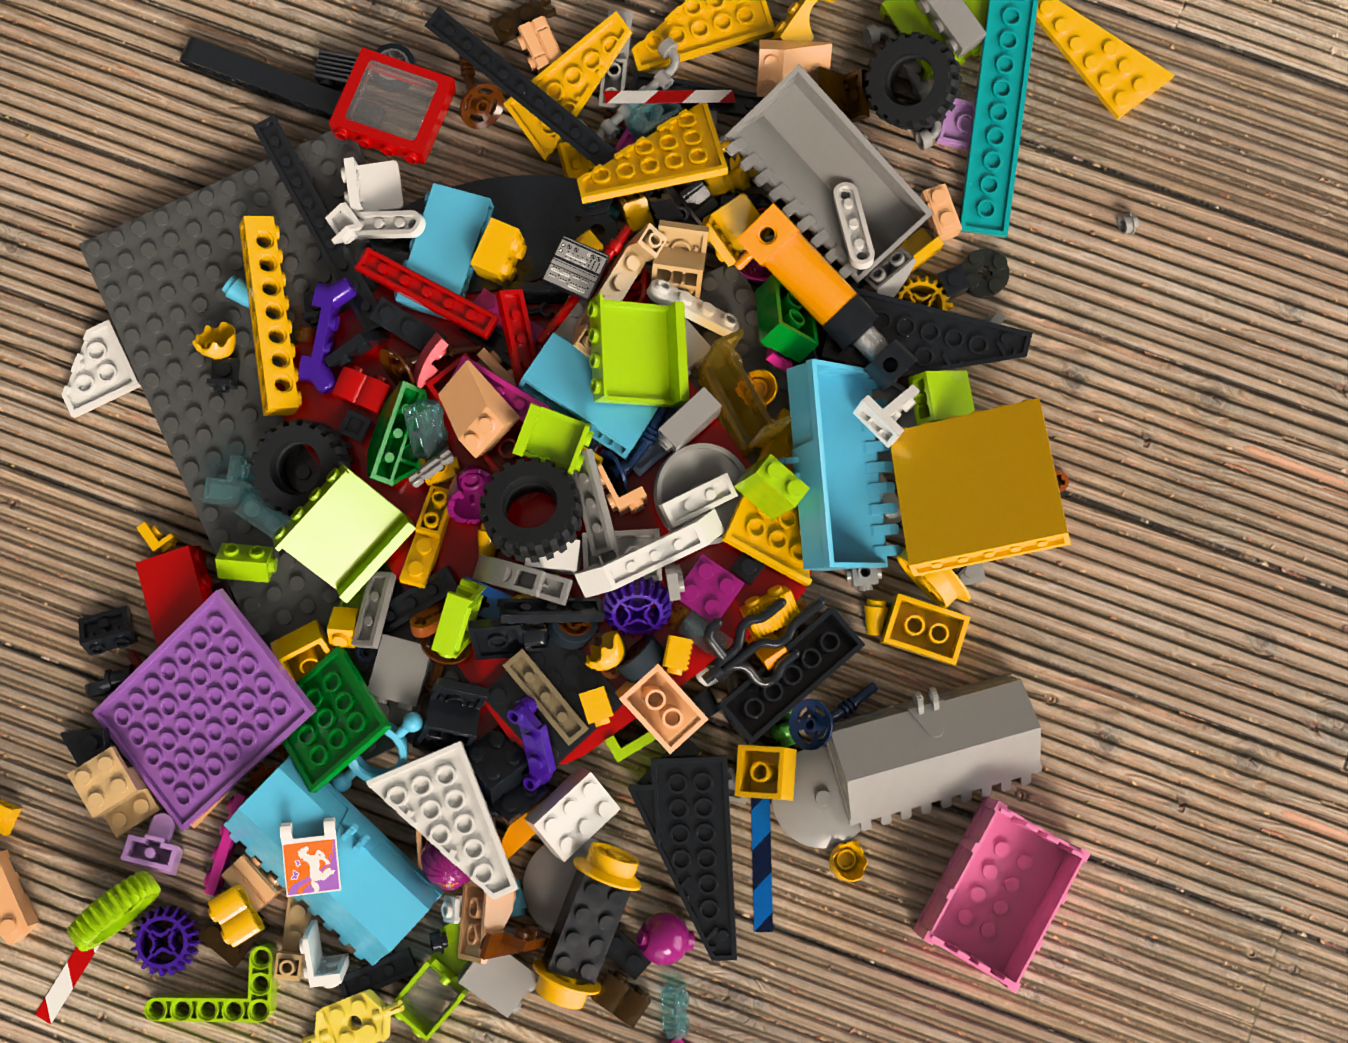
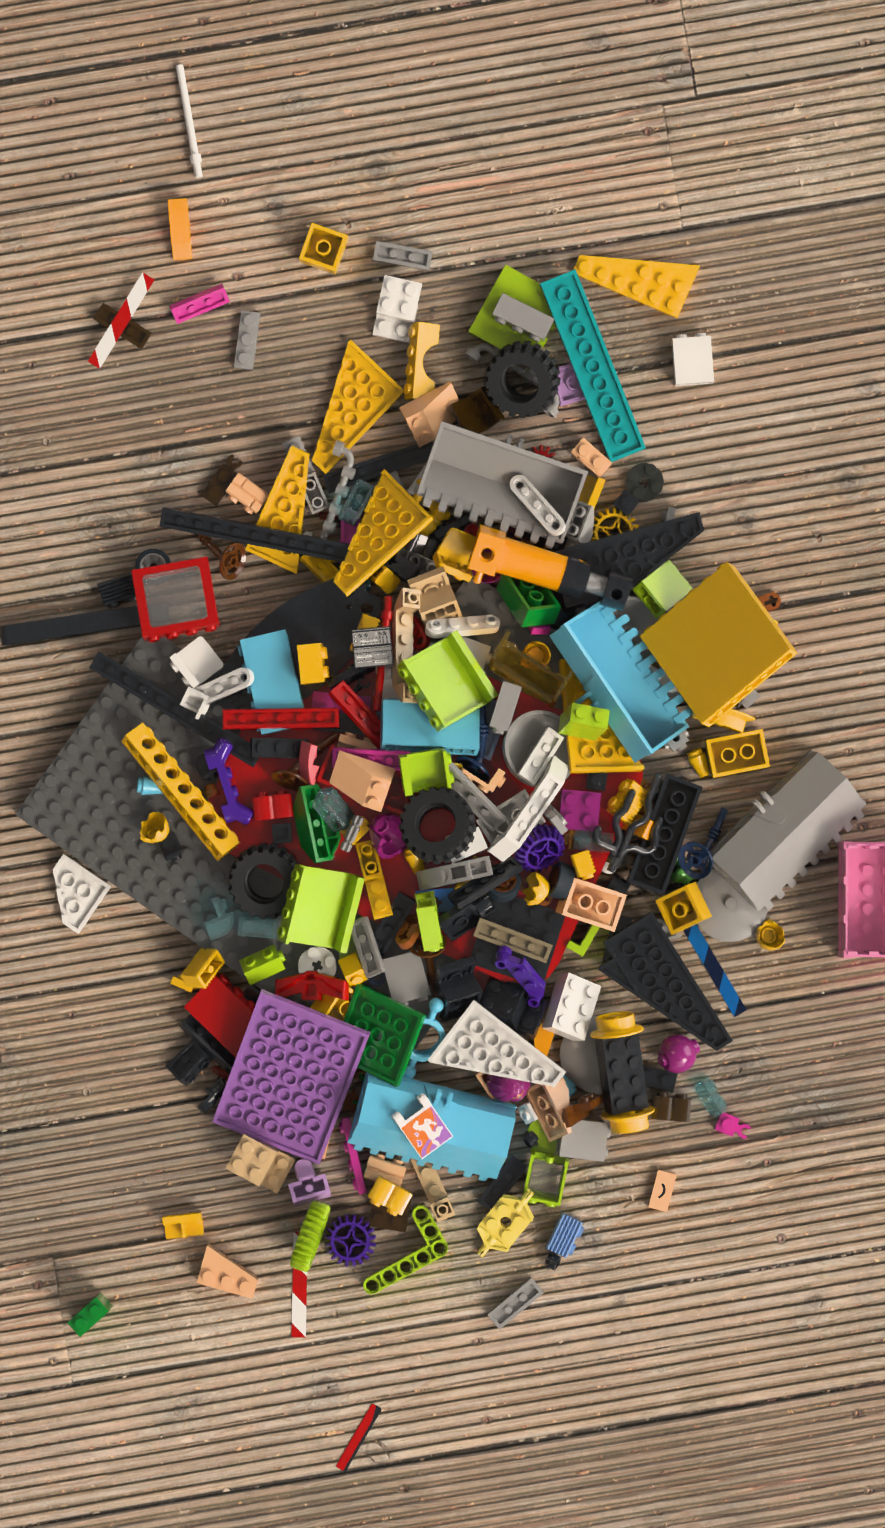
camera: 25 degrees left, 5 degrees up
black wing [61,728,111,767] -> none
white bracket [299,919,350,988] -> none
black wing [324,330,390,368] -> none
yellow brick [579,686,614,727] -> none
sticker [603,90,736,104] -> none
white bracket [853,384,920,448] -> none
light grey plate [1117,211,1139,235] -> none
none -> black plate [179,1014,236,1075]
none -> yellow brick [181,947,225,989]
none -> red plate [275,971,349,1001]
none -> white plate [298,947,337,977]
none -> white brick [671,333,714,387]

